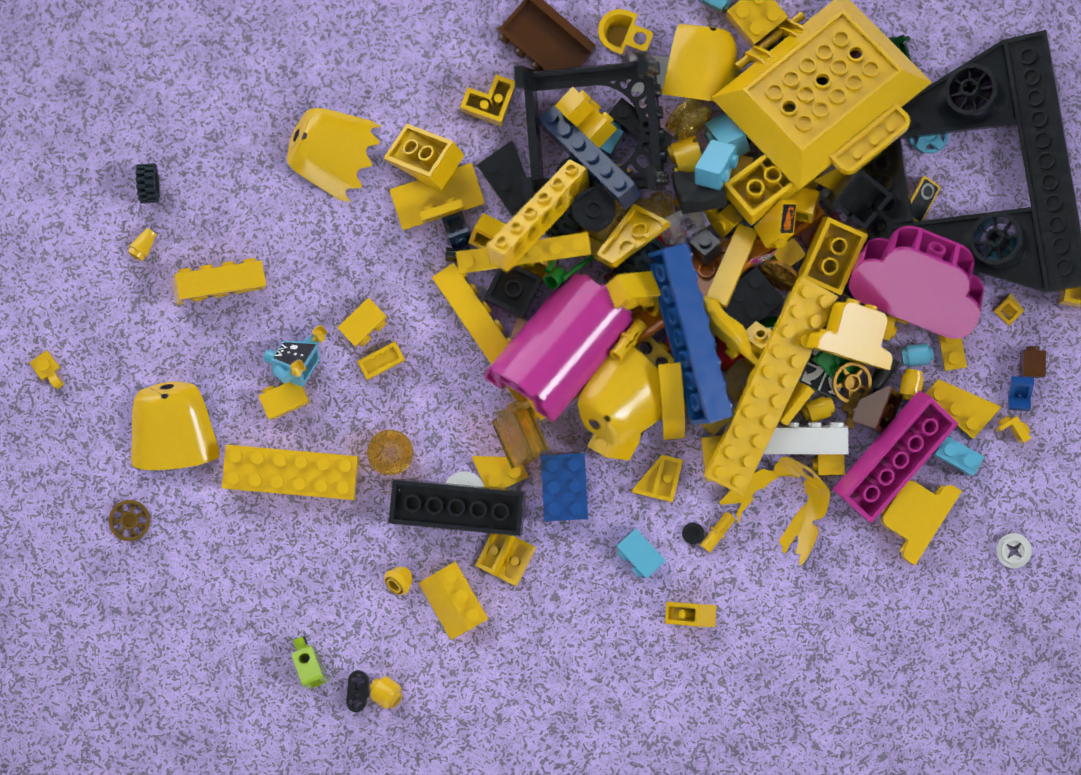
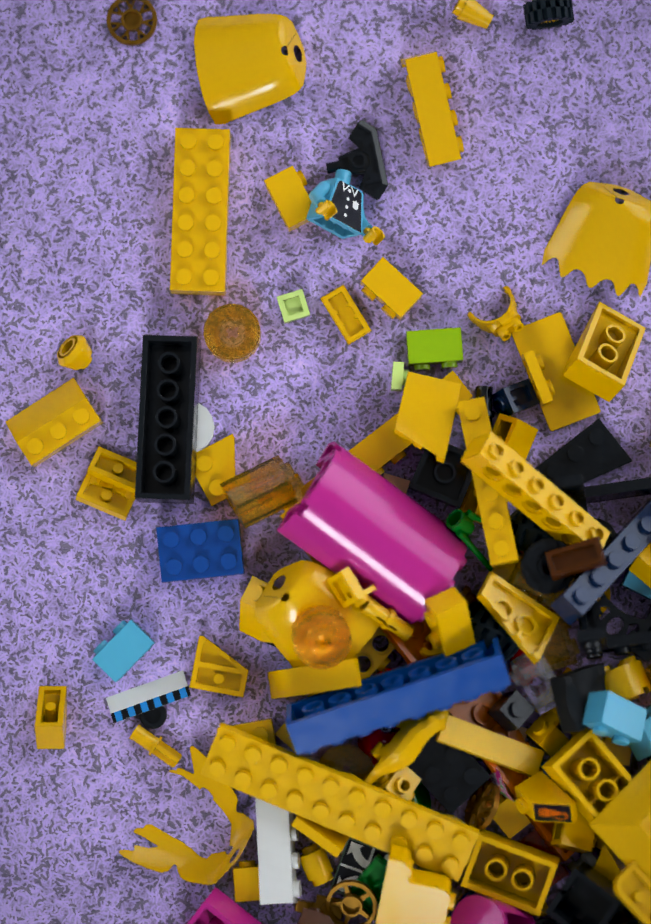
camera: 85 degrees right, 0 degrees up
none -> white sticker [106,670,191,723]
none -> yellowish green plate [277,289,310,324]
none -> clear yellow wheel [291,605,352,669]
none -> black piece [326,120,388,200]
none -> yellow bracket [327,567,376,609]
none -> yellowish green plate [391,361,409,392]
none -> yellow slope [394,371,461,463]
none -> lime brick [406,327,463,371]
none -> yellow helmet [467,286,524,341]
none -> reddish brown tile [545,536,607,581]

